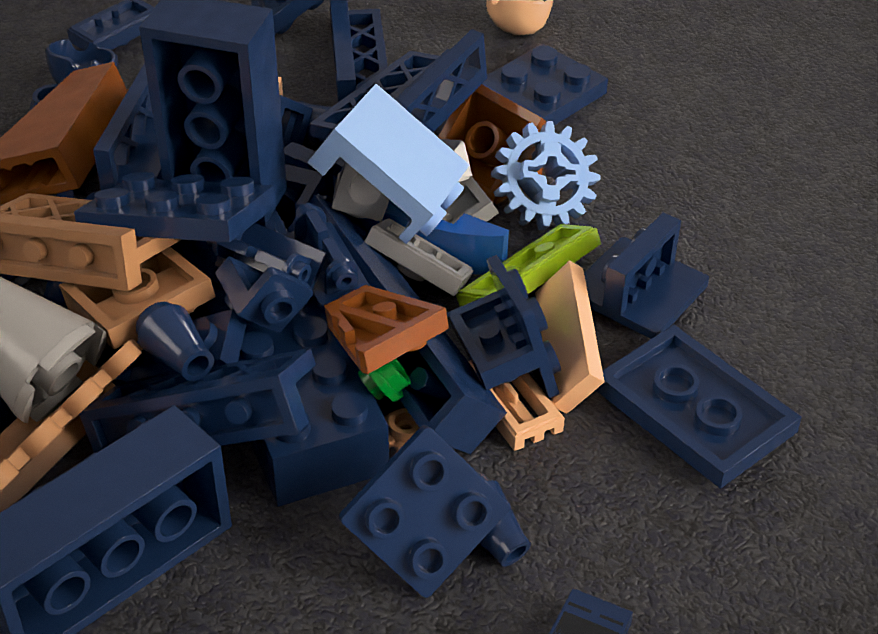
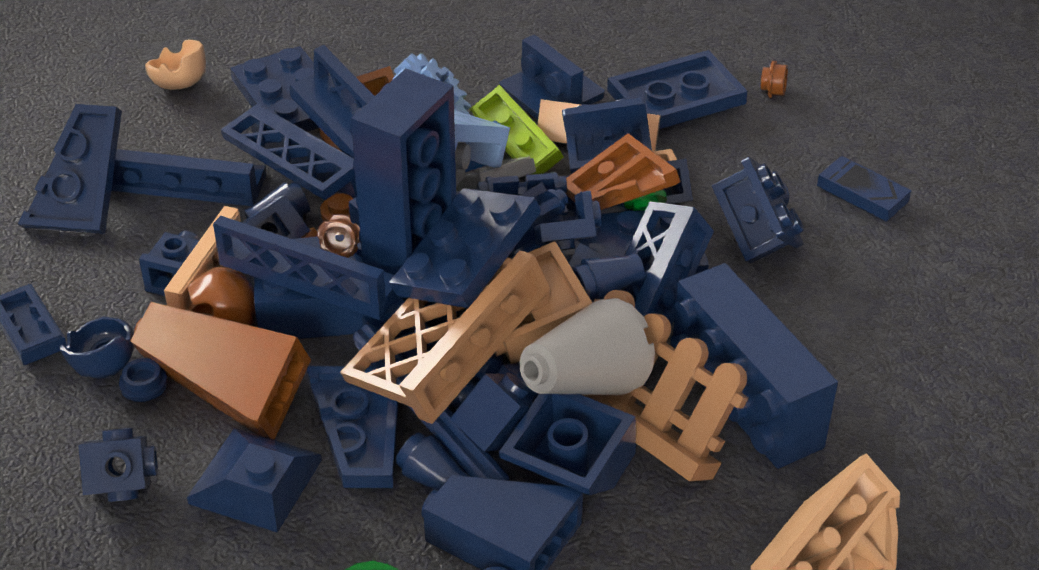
camera: 75 degrees left, 0 degrees up
none -> dark orange plate [761,61,788,98]

